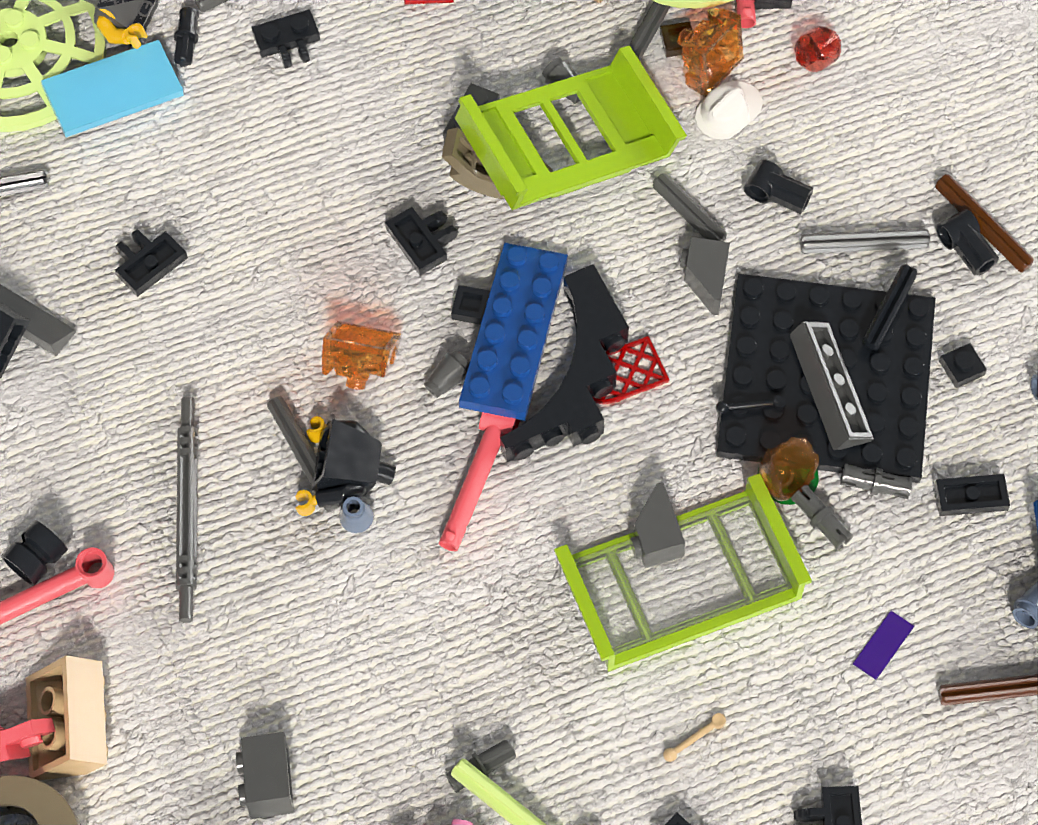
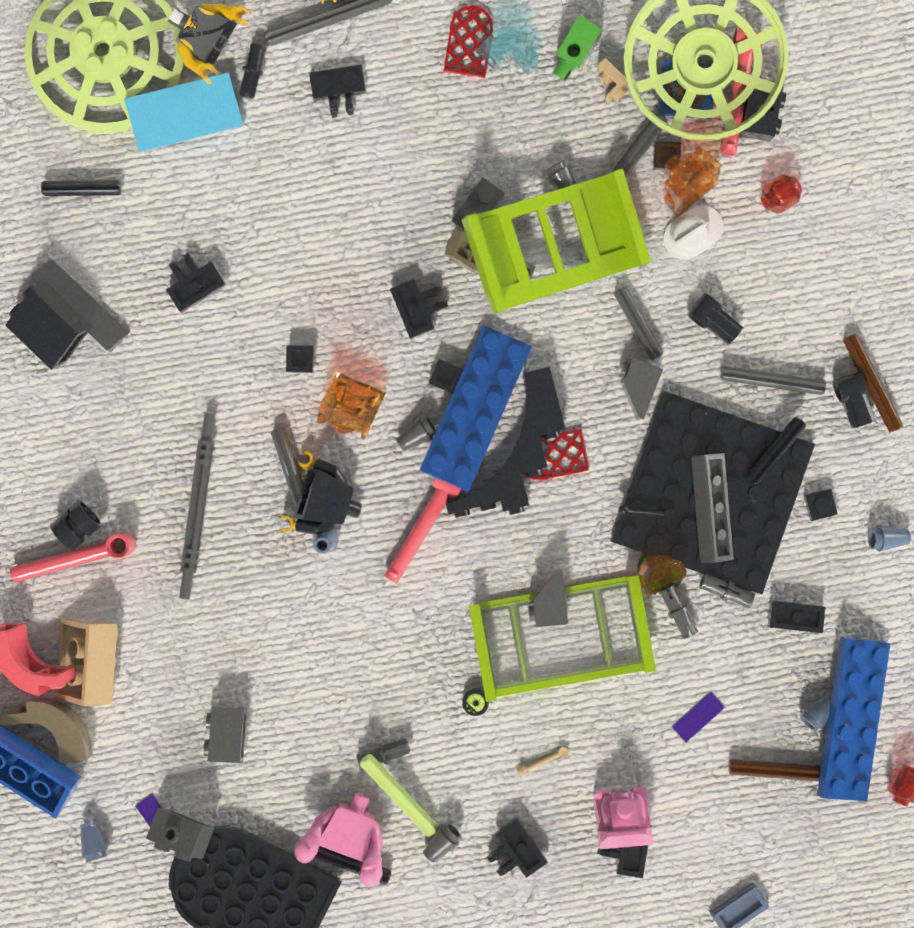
camera: 10 degrees right, 25 degrees up
none -> black plate [286,345,314,373]
none -> tile [462,688,489,716]
none -> bright pink brick [593,787,653,849]

